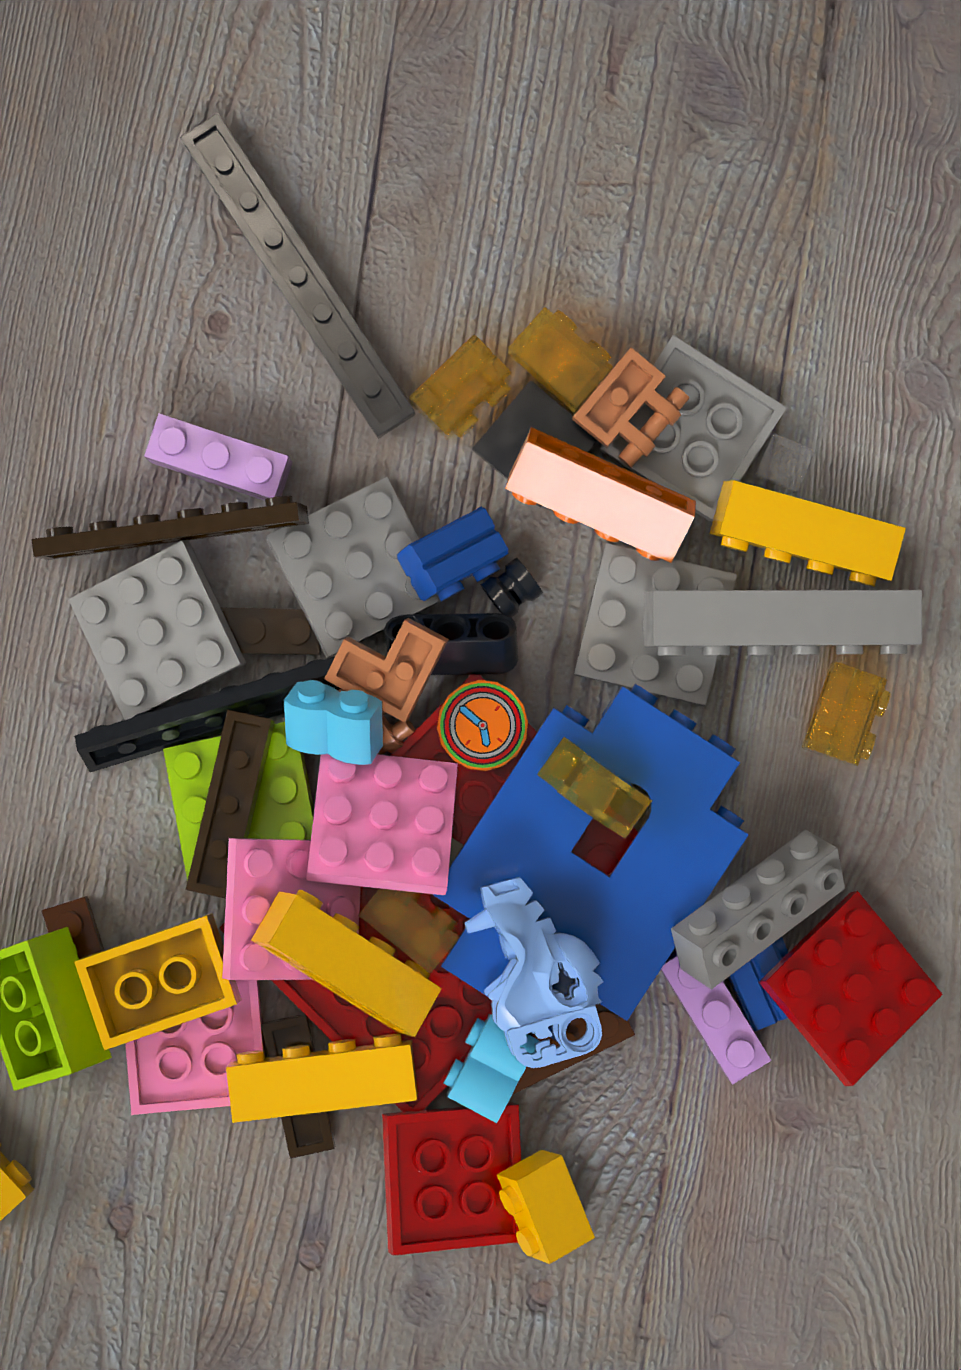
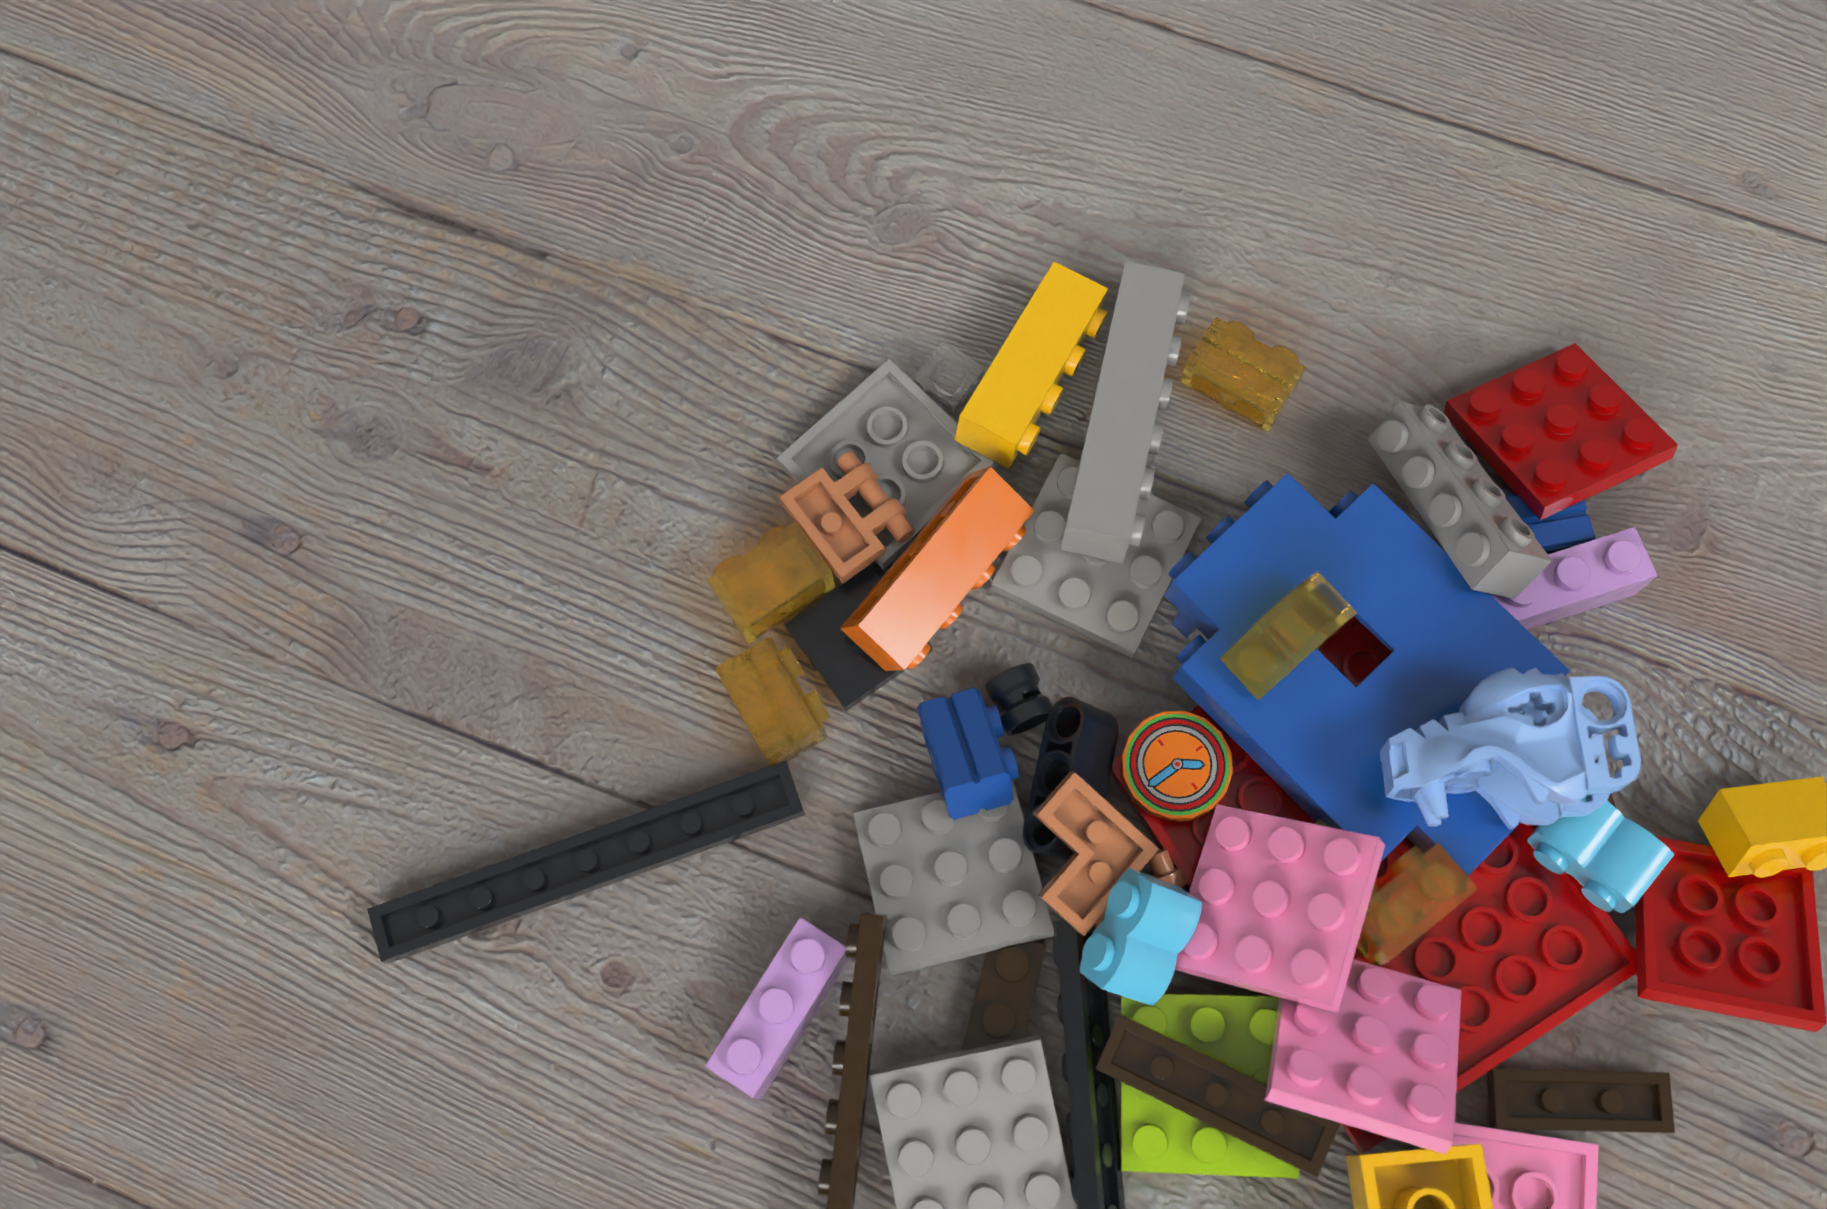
camera: 70 degrees left, 15 degrees down
yellow brick [226,1034,418,1123] -> none
yellow brick [251,890,442,1037] -> none

